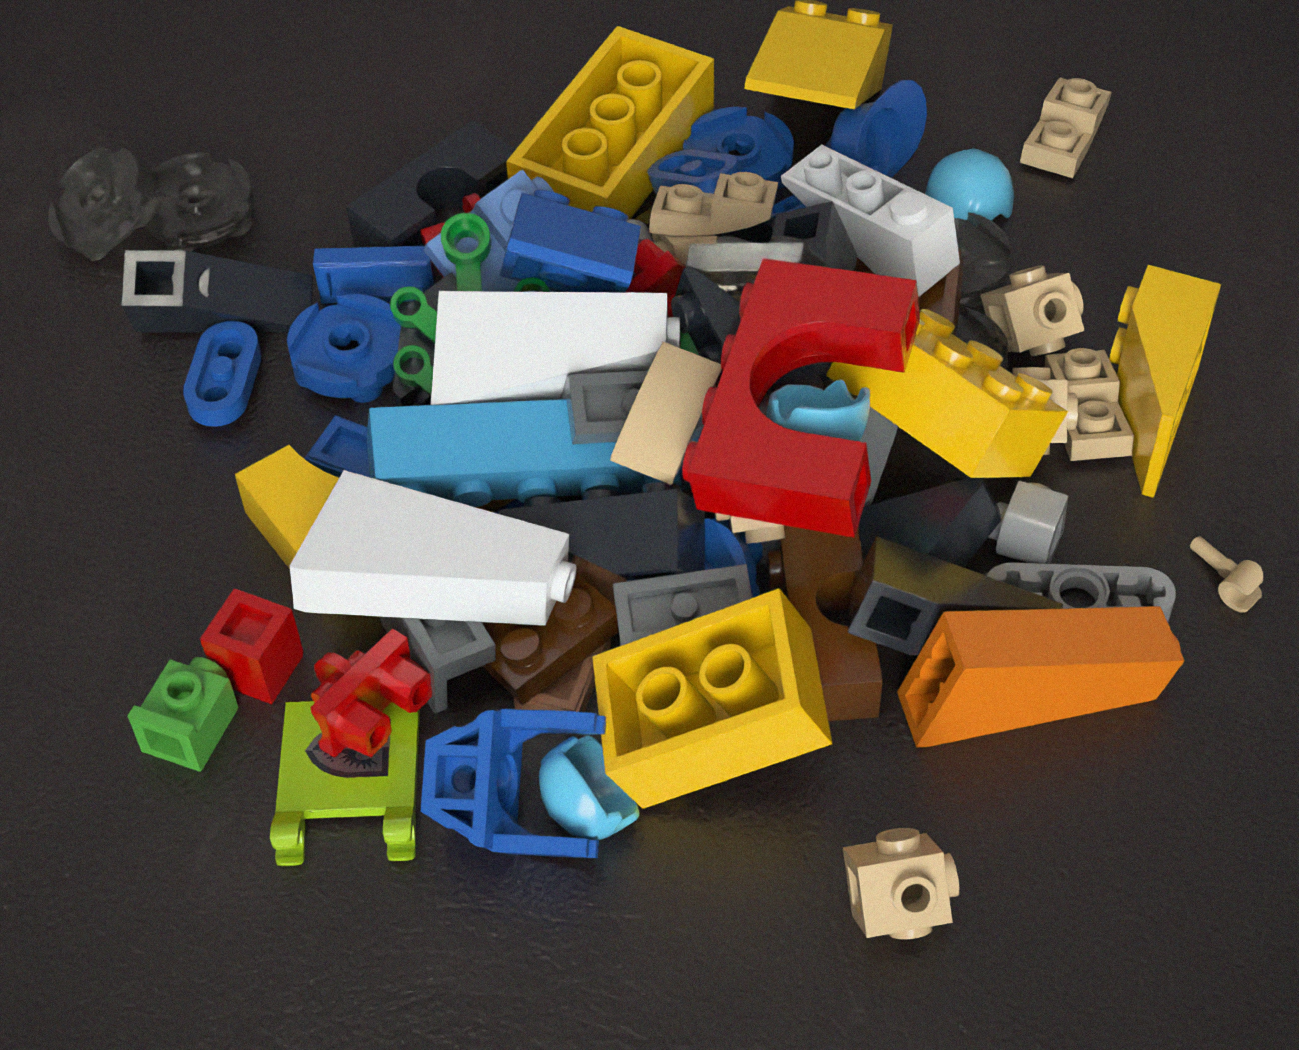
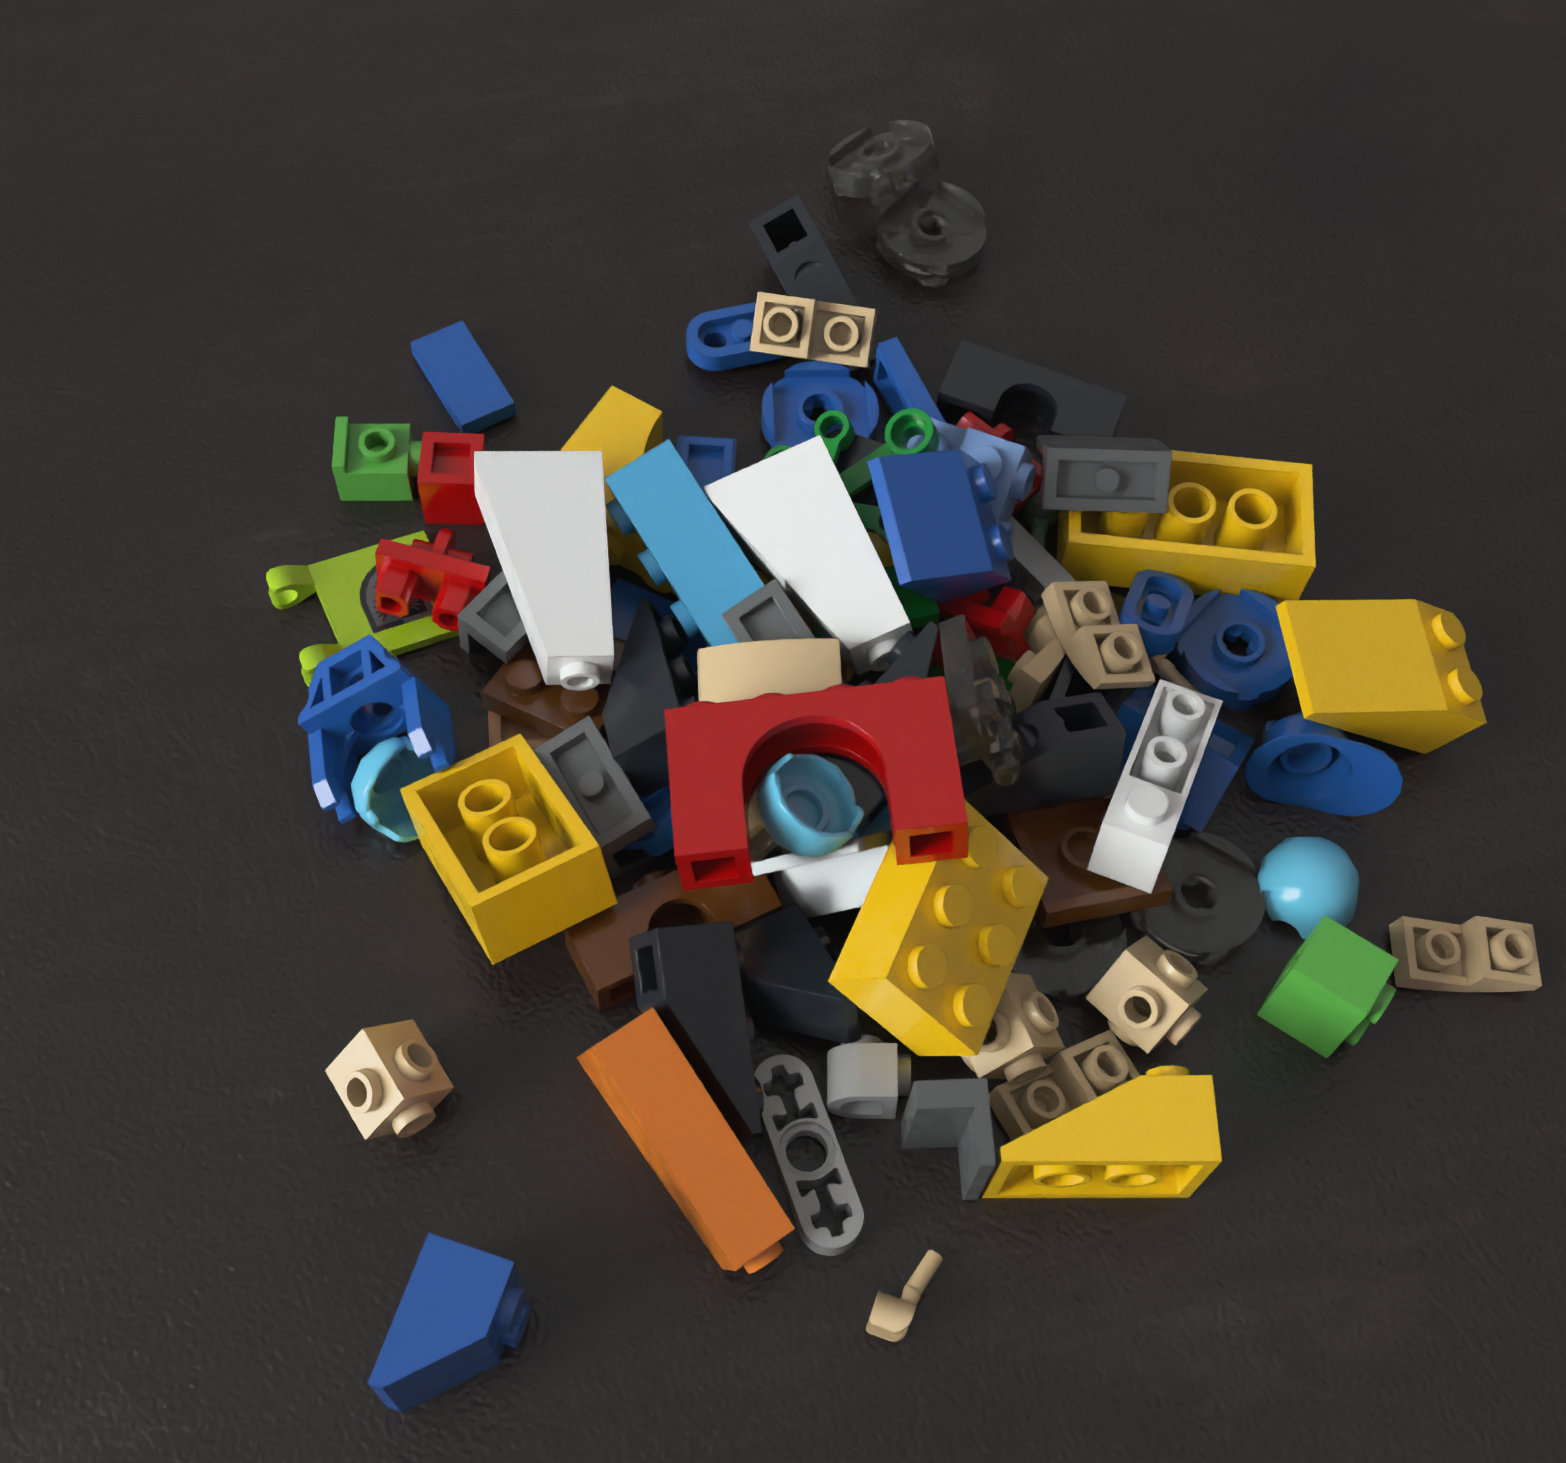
camera: 60 degrees right, 10 degrees up
none -> blue slope [368,1233,531,1413]
none -> blue tile [410,320,516,433]
none -> tan slope [750,292,878,368]
none -> dark grey panel [900,1078,995,1200]
none -> dark grey panel [1036,435,1172,513]
none -> bright green brick [1257,915,1399,1058]

